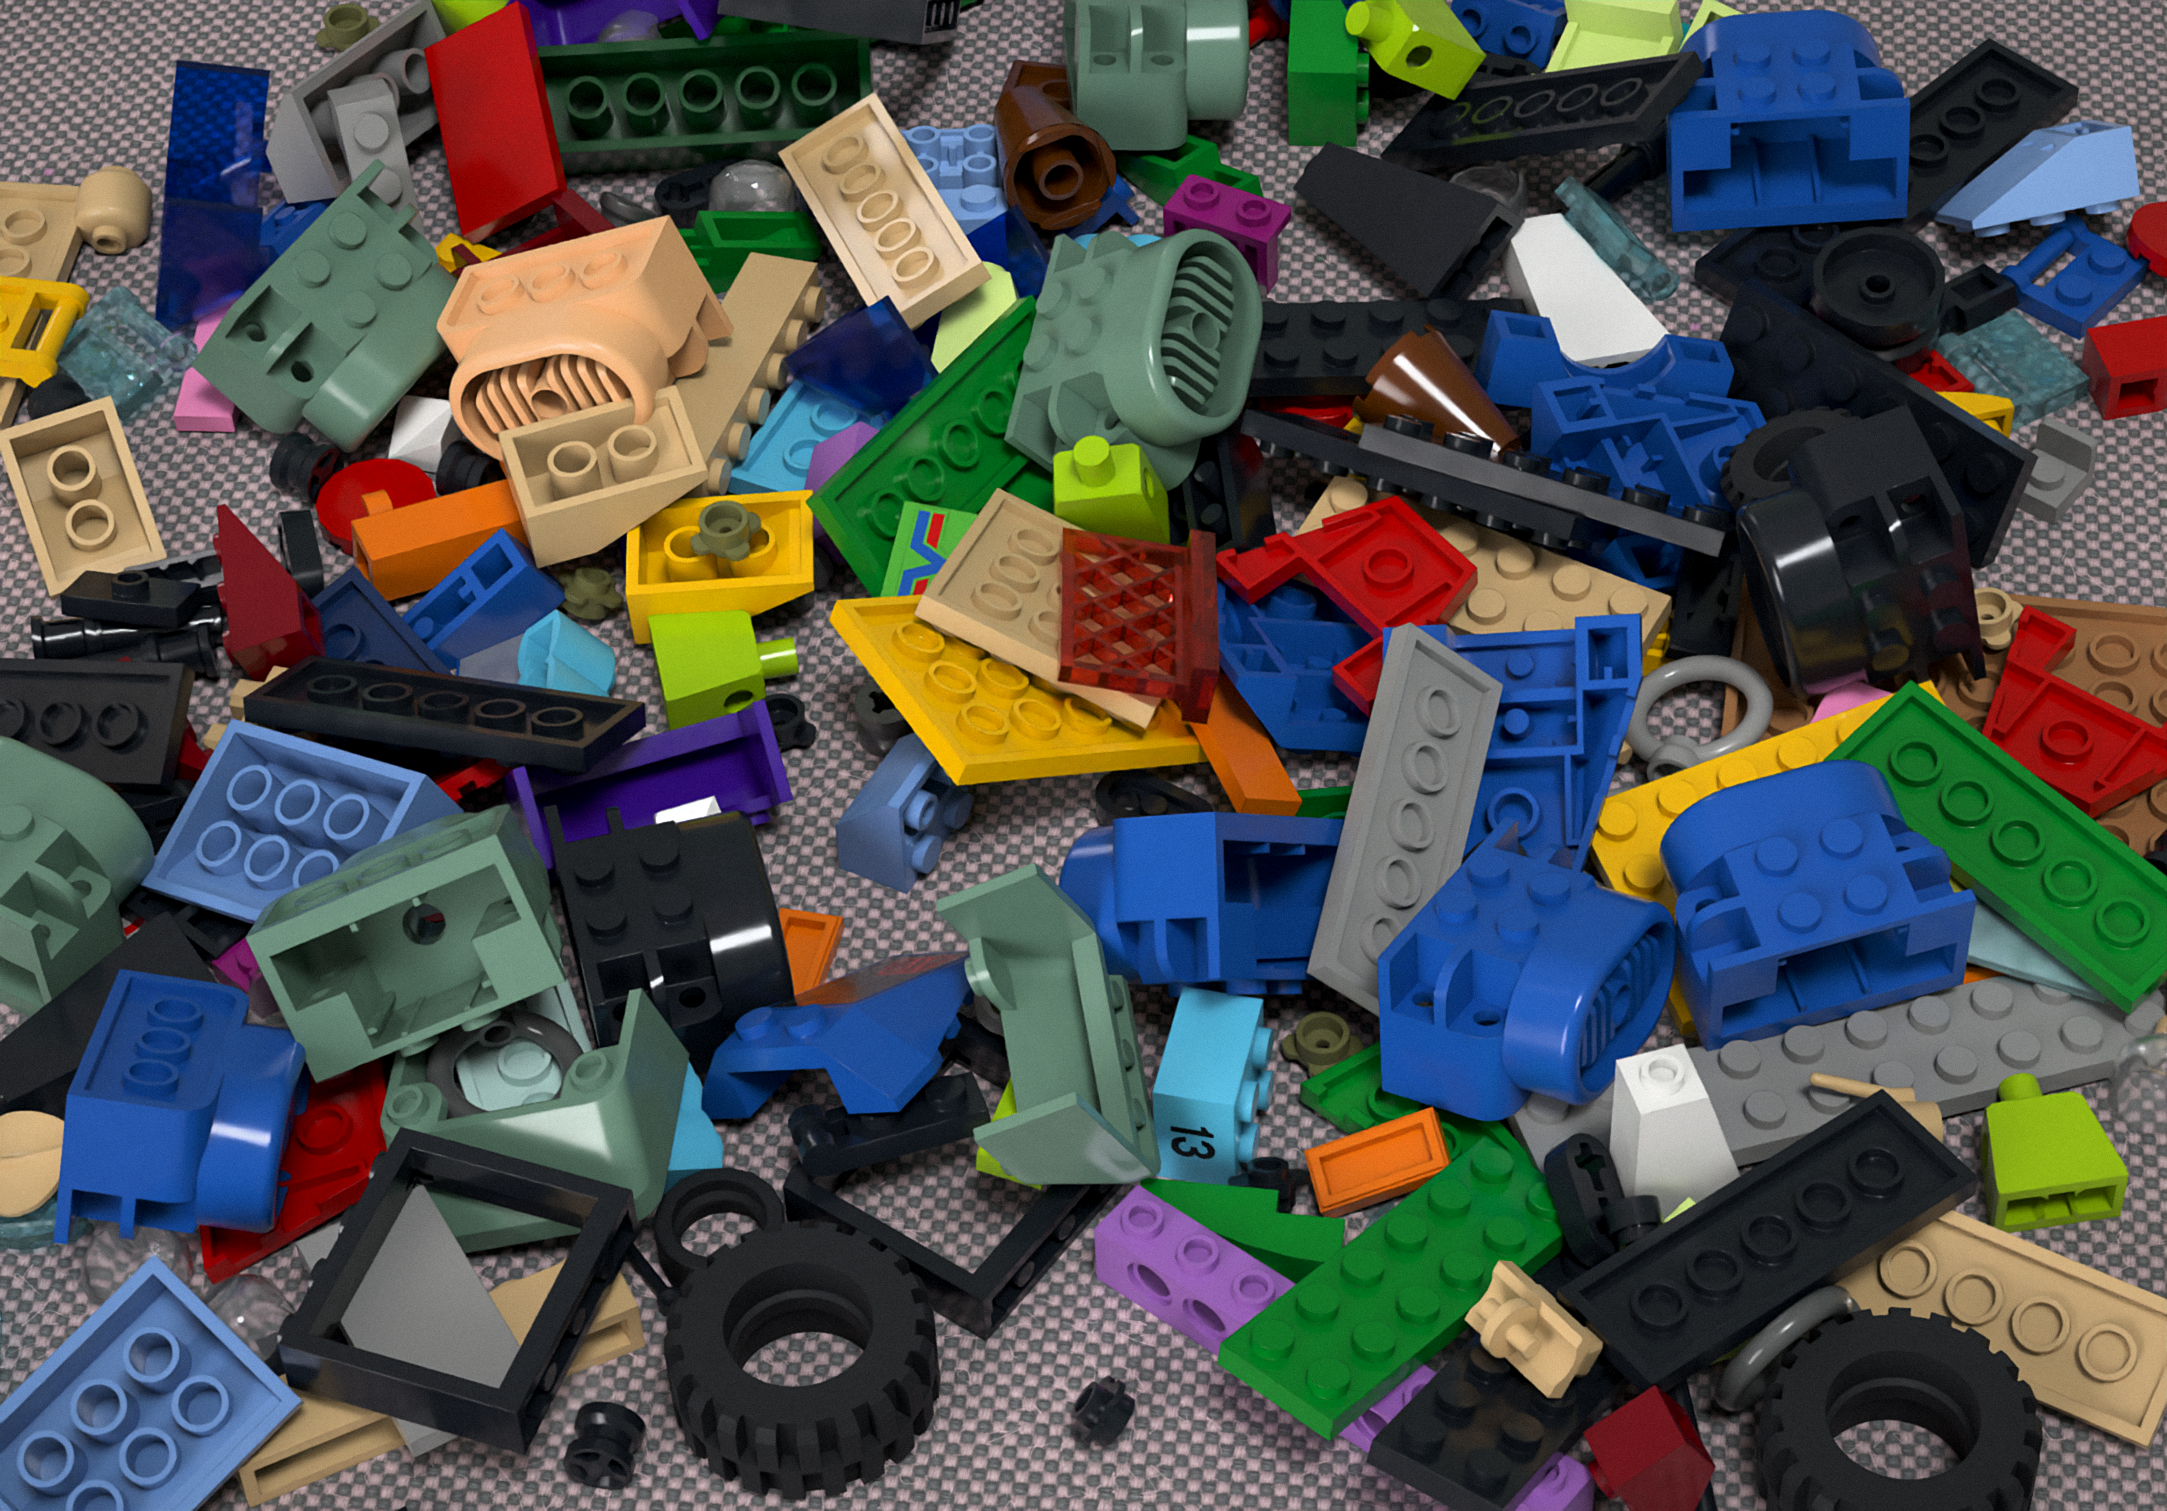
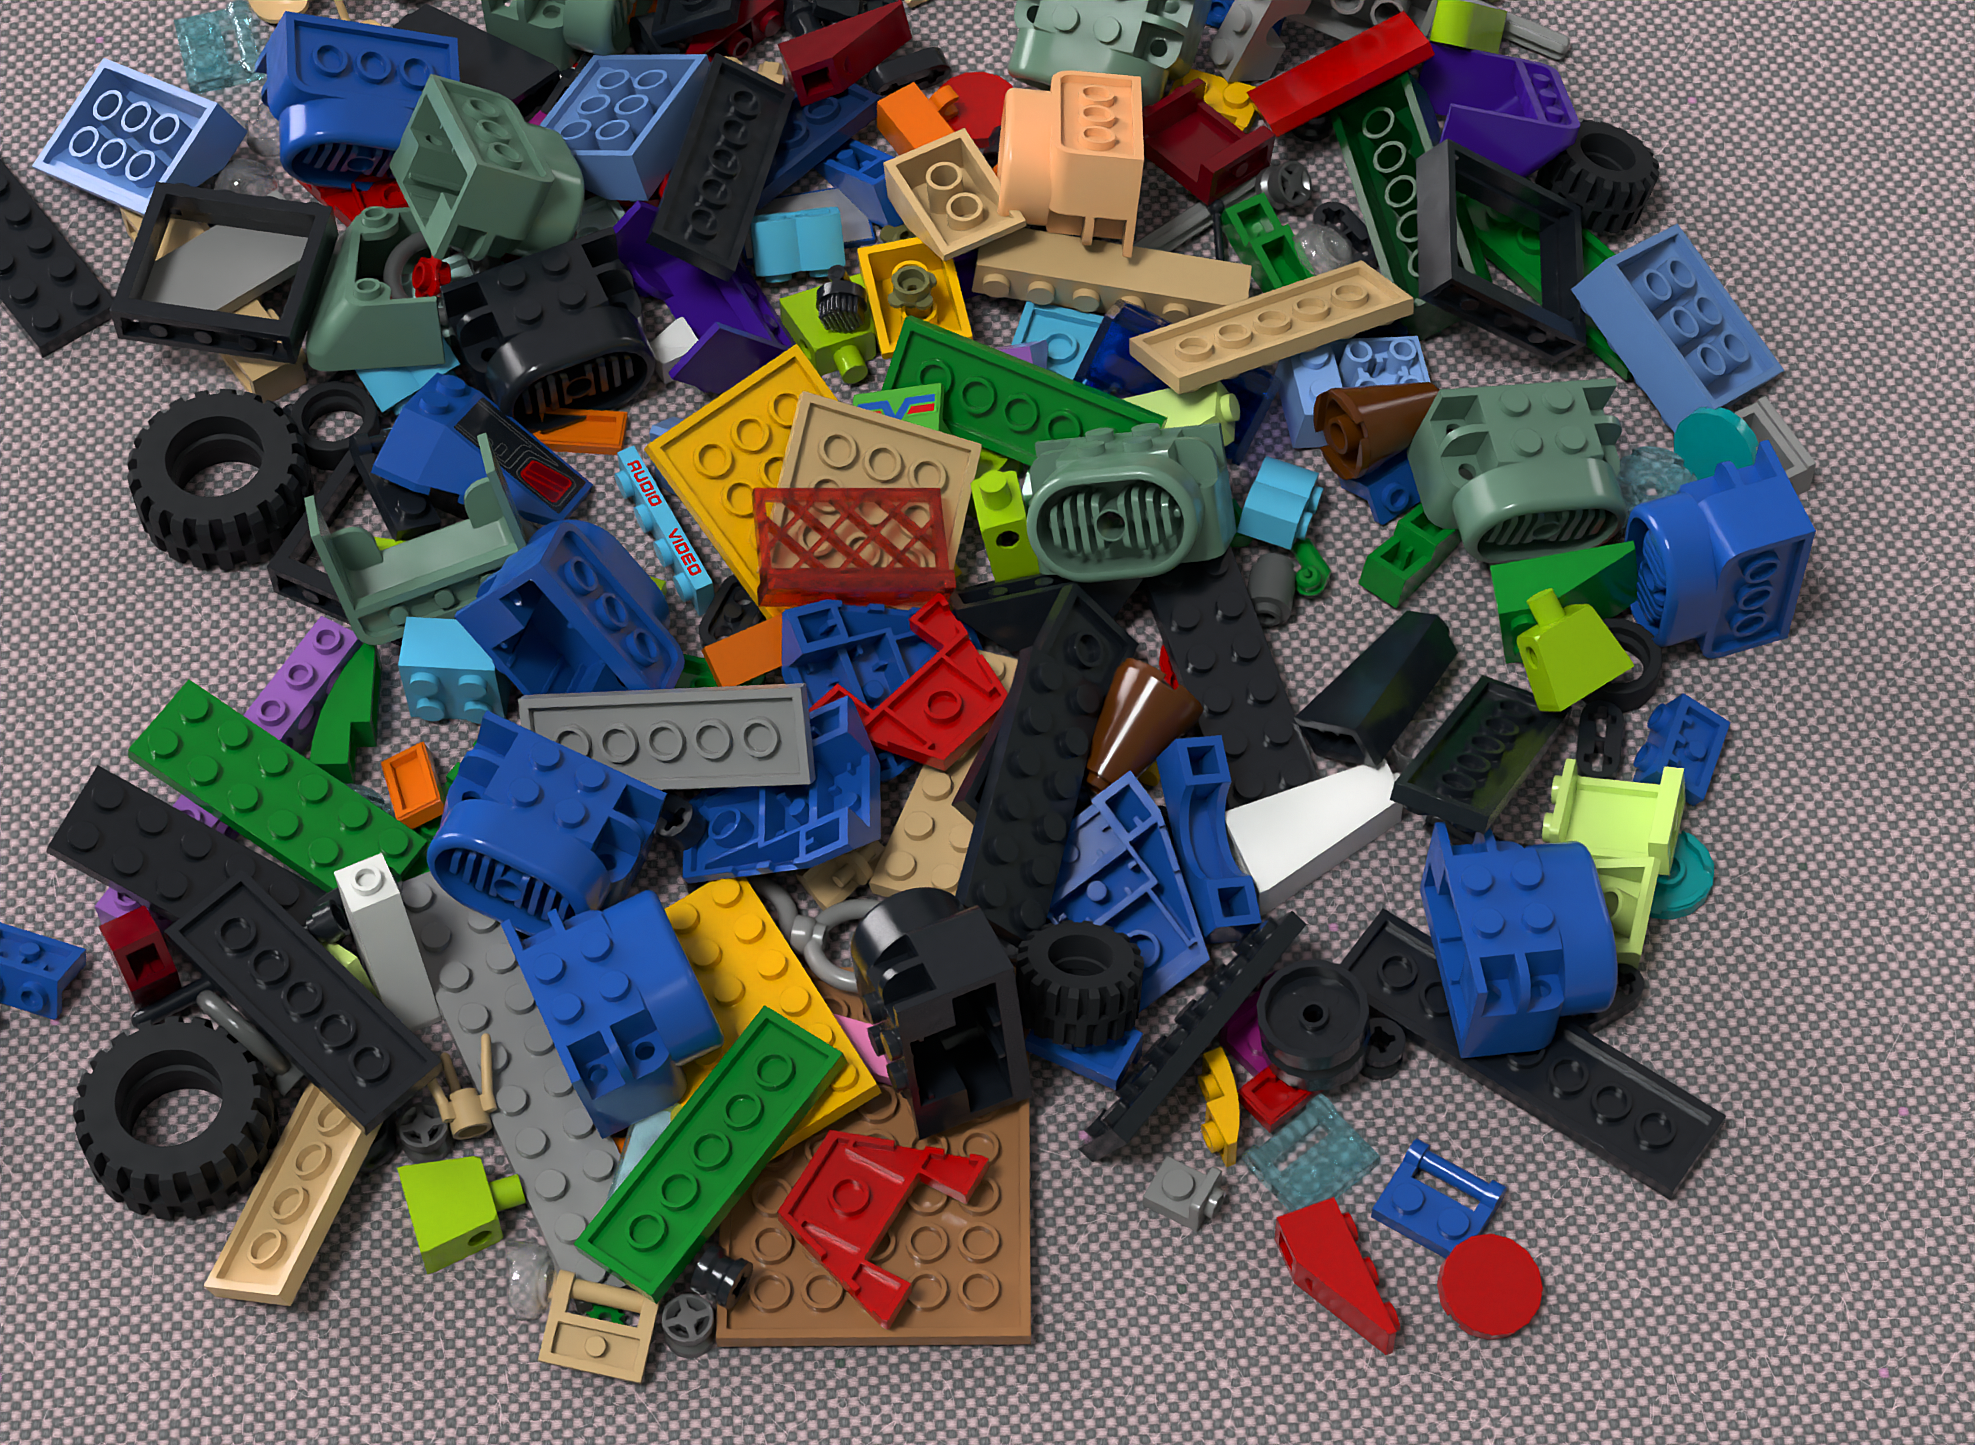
camera: 80 degrees right, 10 degrees up
black wheel [269,432,345,504] -> none
black wheel [563,1401,646,1490] -> none
black plate [1071,1375,1135,1447] -> none
magenta bracket [1163,174,1291,295] -> none
black plate [1228,1157,1309,1213] -> none
tan hips [1464,1260,1603,1398] -> none
clear light blue plate [1554,175,1680,301] -> none
light blue slope [1934,119,2140,237] -> none
black plate [1938,263,2019,342] -> none
tan plate [1974,587,2023,650] -> none
none -> red plate [412,255,451,298]
none -> medium azure plate [614,445,715,616]
none -> black piece [816,265,868,333]

